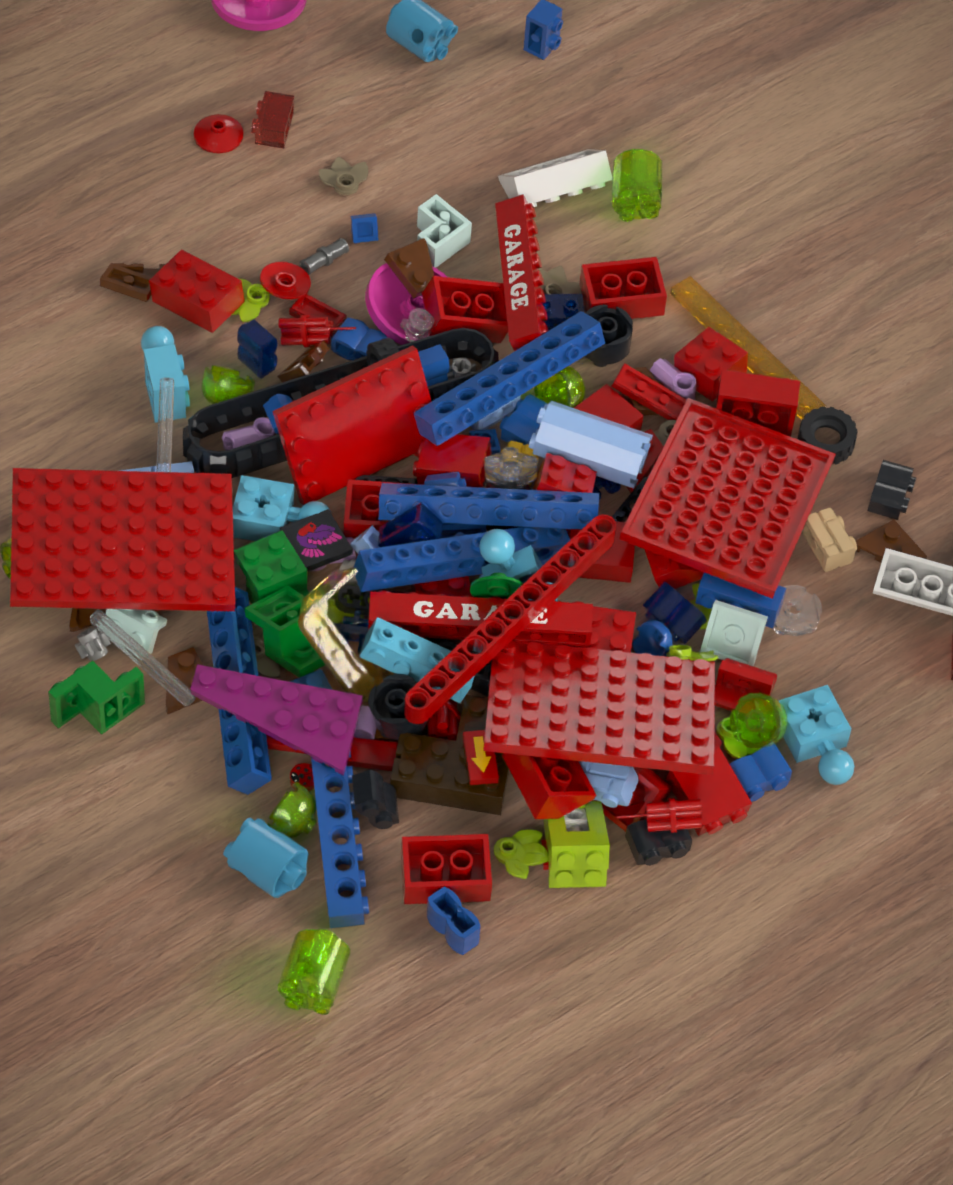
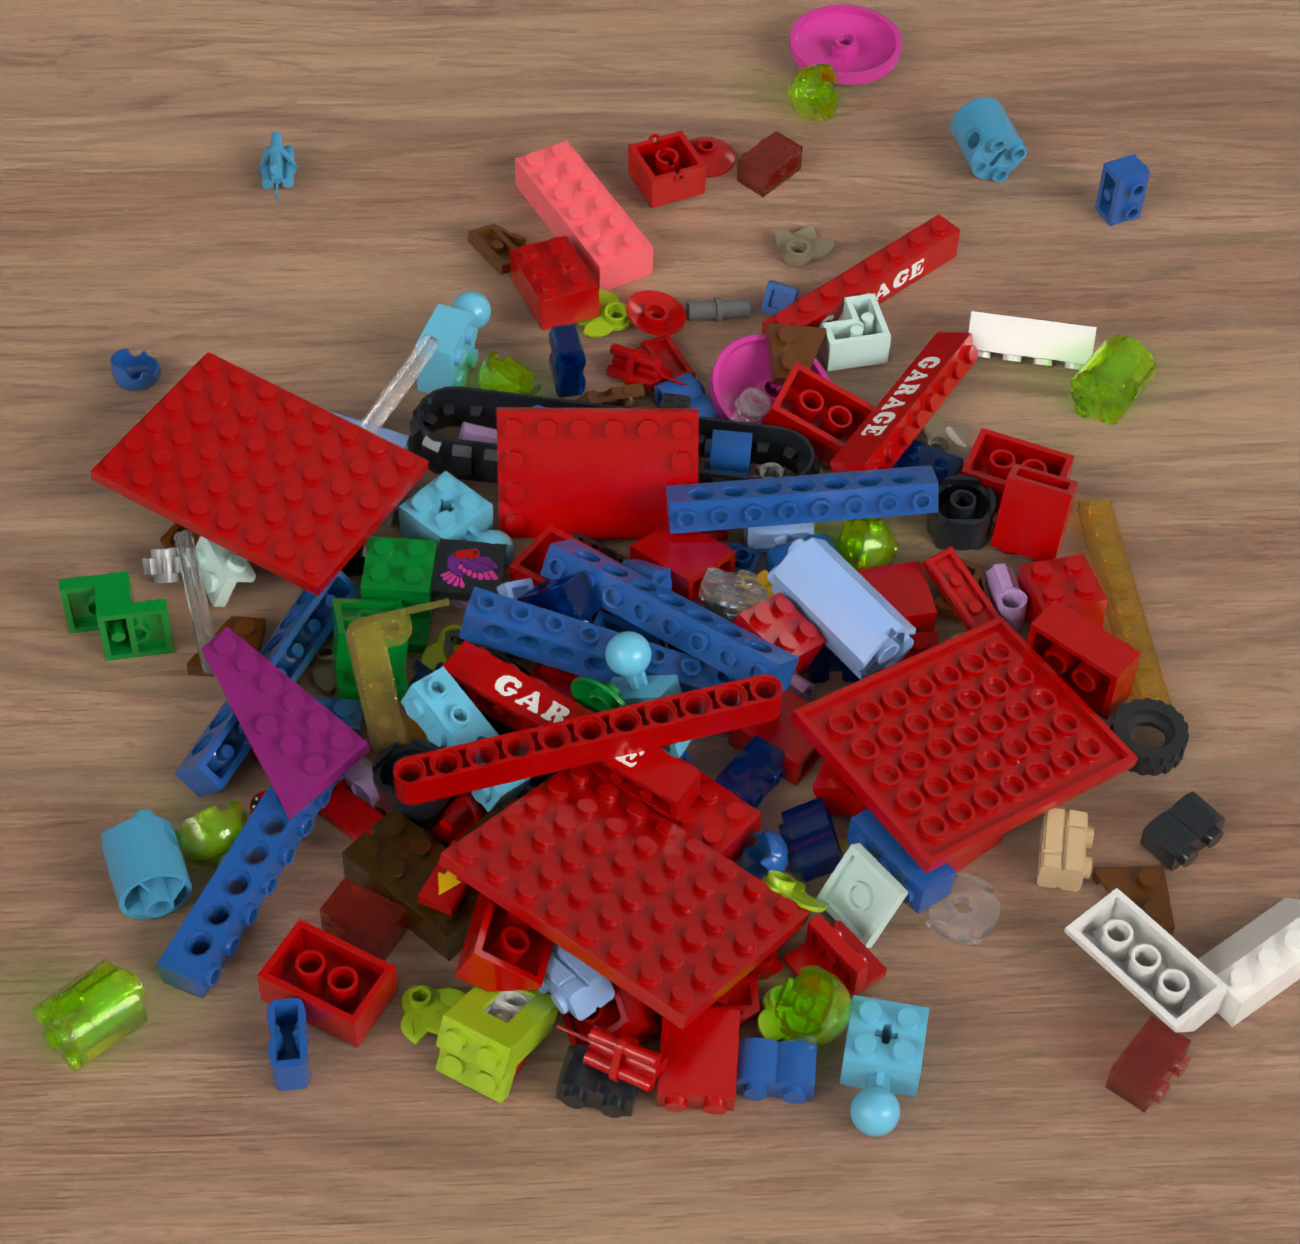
camera: 35 degrees right, 5 degrees down
black brick [352,770,399,829] -> none
none -> clear red brick [319,877,409,961]
none -> coral brick [515,140,653,291]
none -> red brick [628,130,706,209]
none -> clear blue brick [714,735,785,809]
none -> red brick [761,214,960,334]
none -> clear neon green cylinder [787,64,839,121]
none -> red brick [990,463,1079,562]

